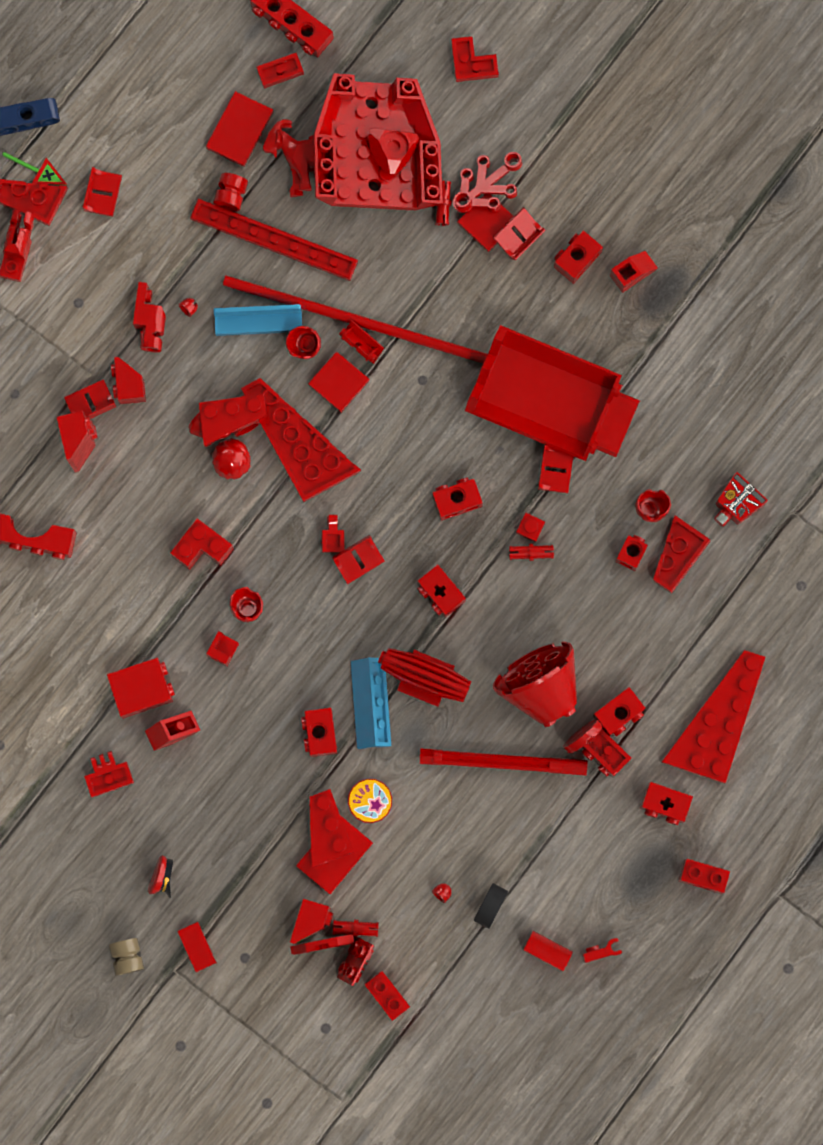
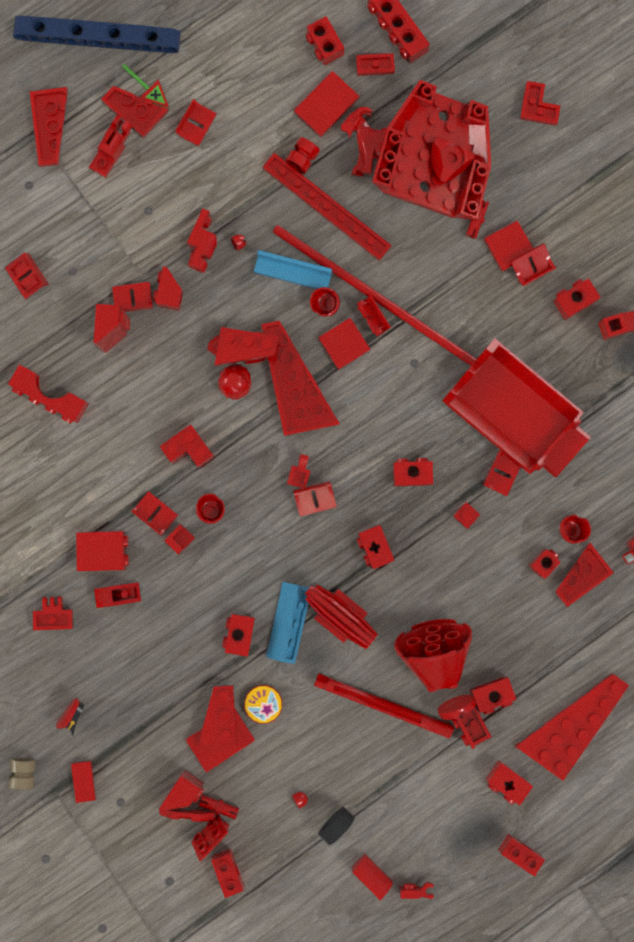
camera: 10 degrees right, 5 degrees up
plant [453,152,522,213] -> none
red pin [509,544,554,561] -> none
none -> red piece [131,491,178,536]
none -> red brick [305,16,345,66]

